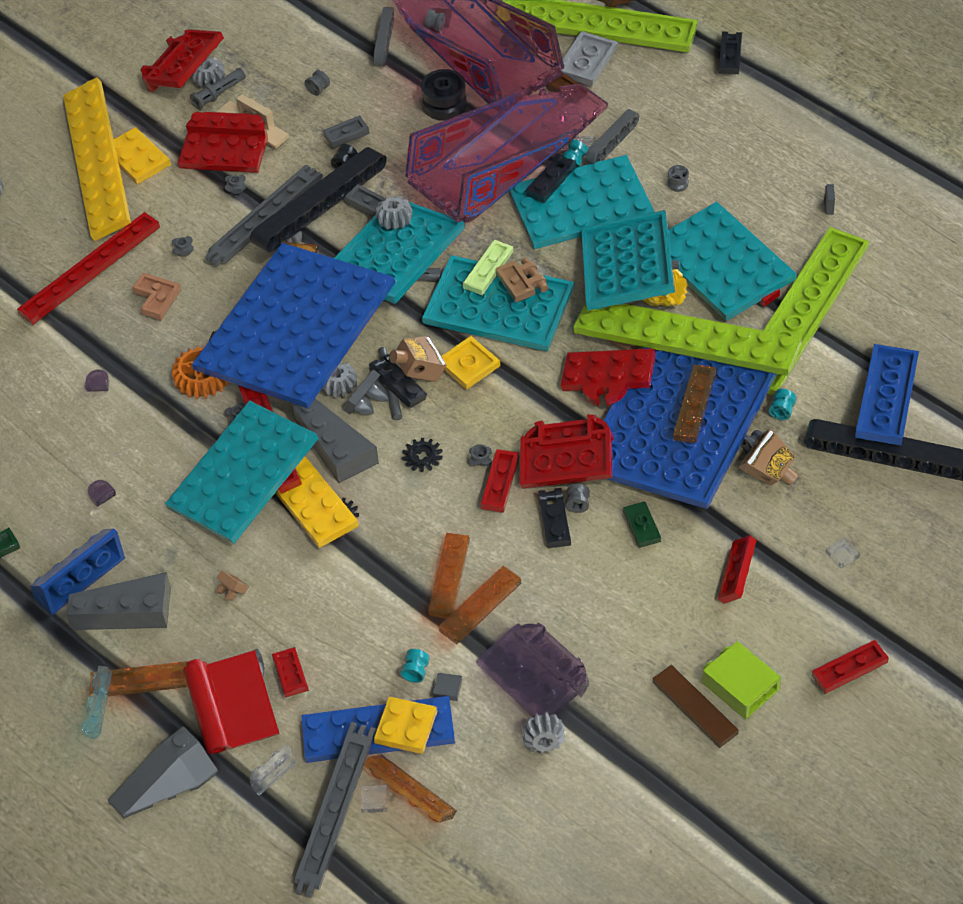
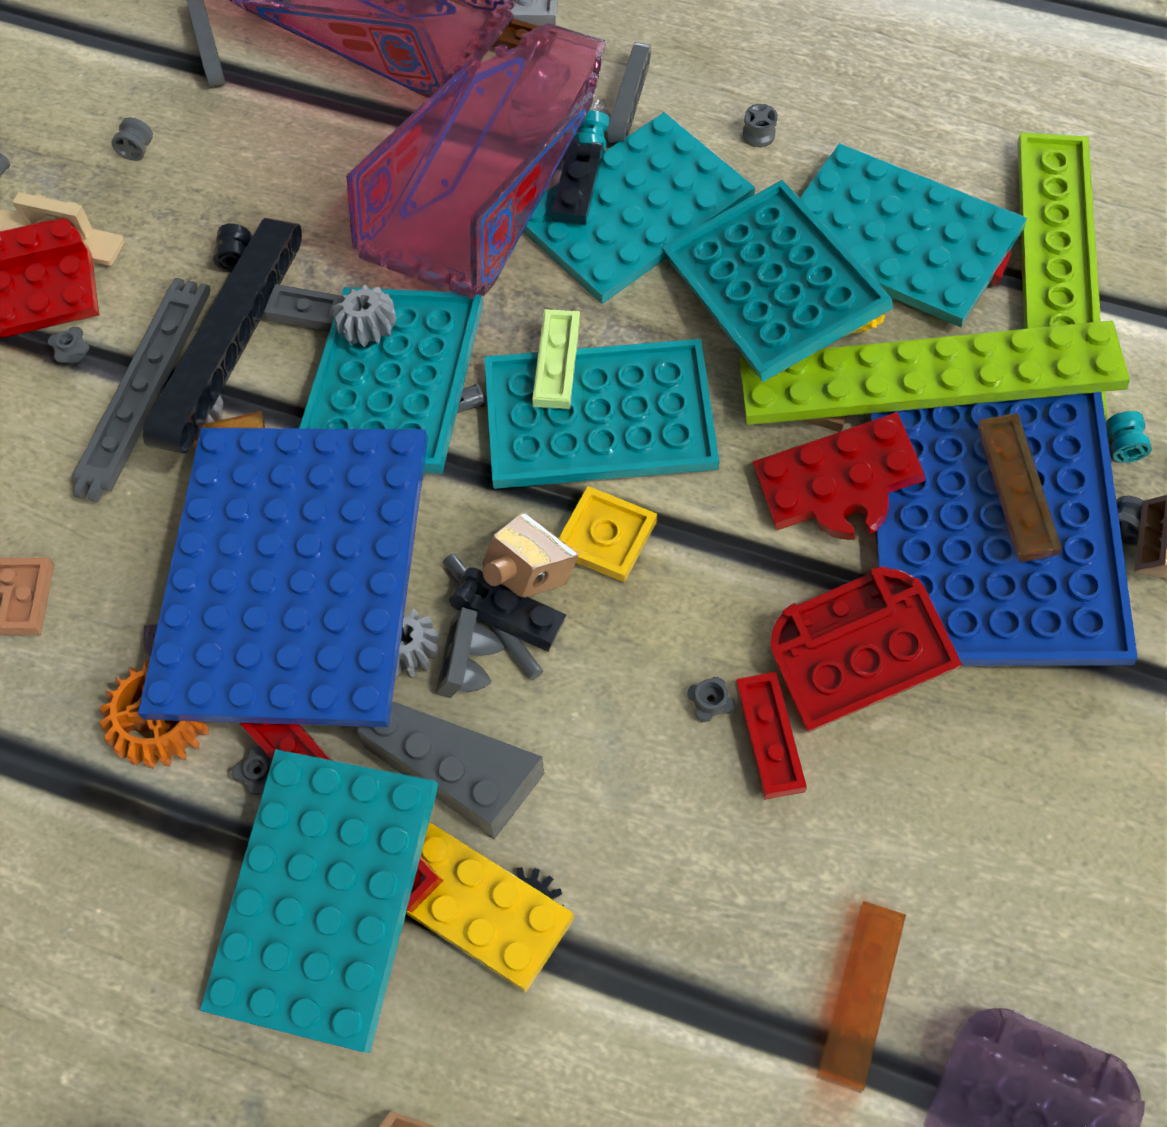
camera: 25 degrees left, 10 degrees up
clear purple tile [88,480,116,507] -> none
dark grey plate [172,236,194,257] -> none
dark grey plate [323,115,370,148] -> none
black gear [402,438,443,472] -> none
black wheel [421,69,467,121] -> none
clear orange plate [428,533,470,619] -> none
medium nougat plate [496,257,549,302] -> none
black plate [538,488,571,549] -> none
dark grey wheel [566,484,590,513] -> none
dark green plate [623,501,661,548] -> none
dark grey tile [824,184,835,215] -> none

